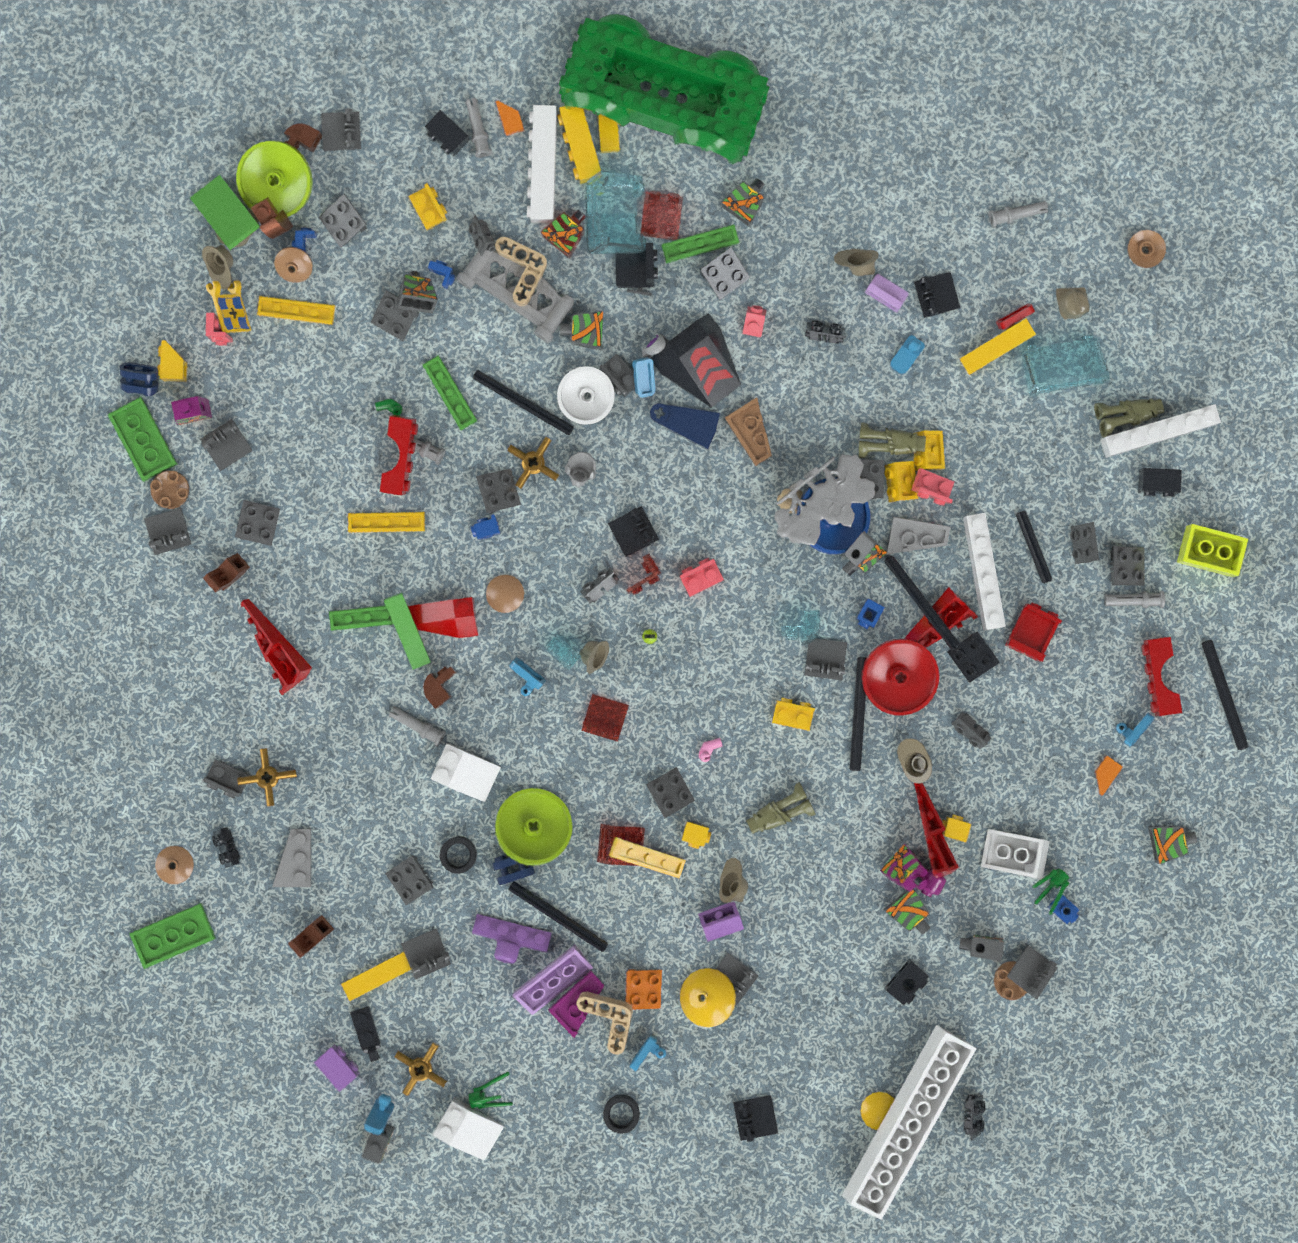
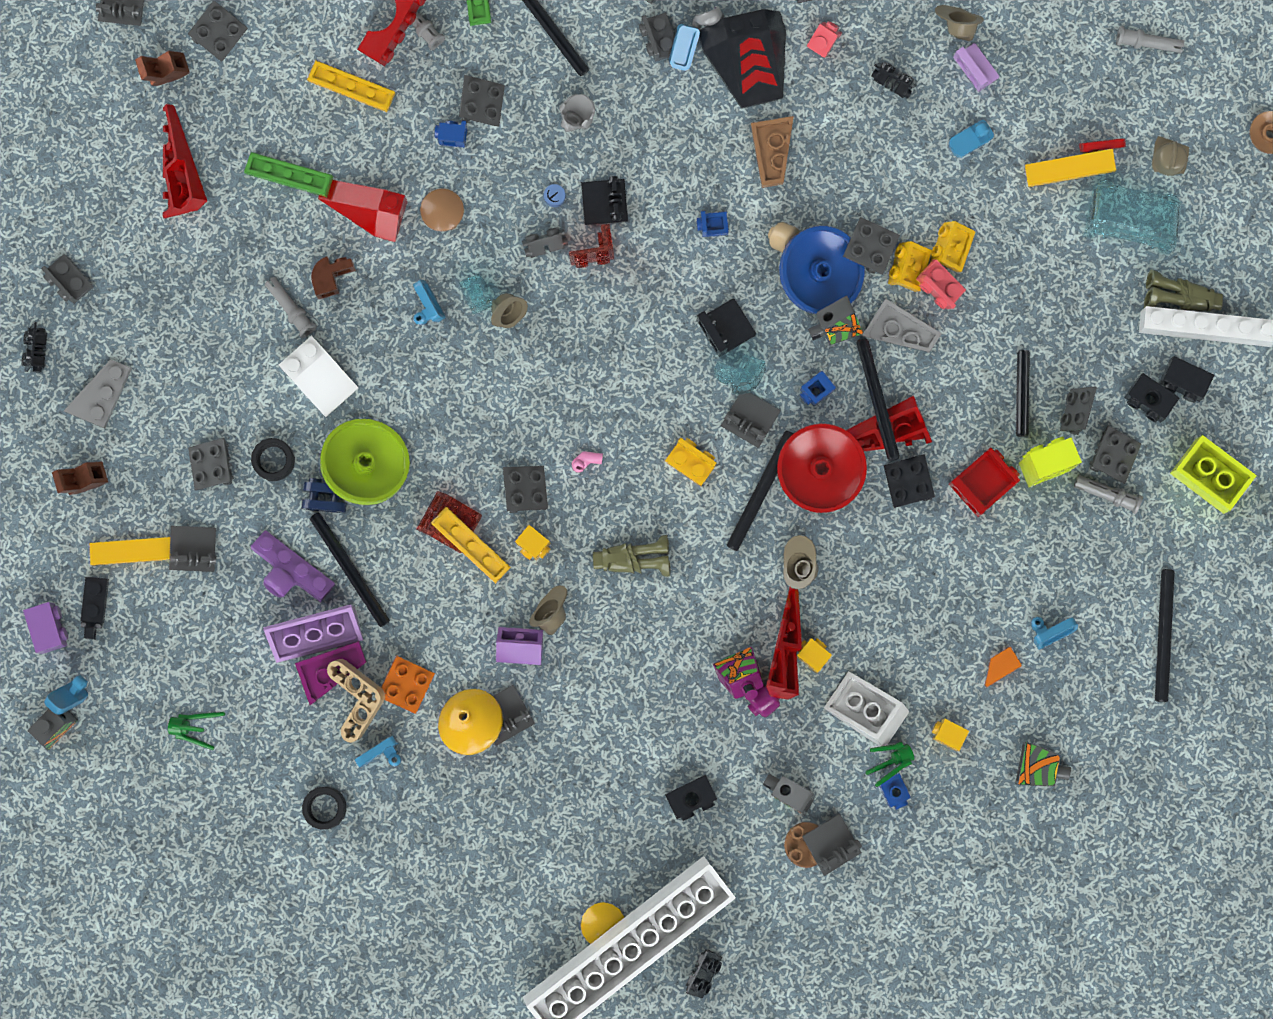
camera: 25 degrees right, 5 degrees down
pearl gold bar [237,748,297,807] -> none
bright green tile [384,592,431,670] -> none
pearl gold bar [394,1042,447,1096] -> none
white slope [433,1097,504,1160] -> none
pearl gold bar [507,437,559,489] -> none
white dish [557,367,615,424] -> none
clear red hinge [581,694,629,742] -> none
lime hinge [642,629,657,644] -> none
dark blue piece [650,403,720,451] -> none
coral bracket [680,557,724,597] -> none
black hinge [733,1095,778,1142] -> none
light grey plant [774,454,875,545] -> none
olive piece [859,422,926,458] -> none
torso [884,888,931,935] -> none
black hinge [914,272,961,318] -> none
dark grey hinge [951,712,991,749] -> none
white brick [963,513,1006,631] -> none
red arch [1141,637,1182,716] -> none
none -> medium blue tile [544,184,566,207]
none -> black bracket [696,298,756,357]
none -> blue bracket [697,211,729,237]
none -> yellow brick [931,719,969,752]
none -> neon yellow brick [1019,436,1082,487]
none -> black brick [1124,373,1180,423]

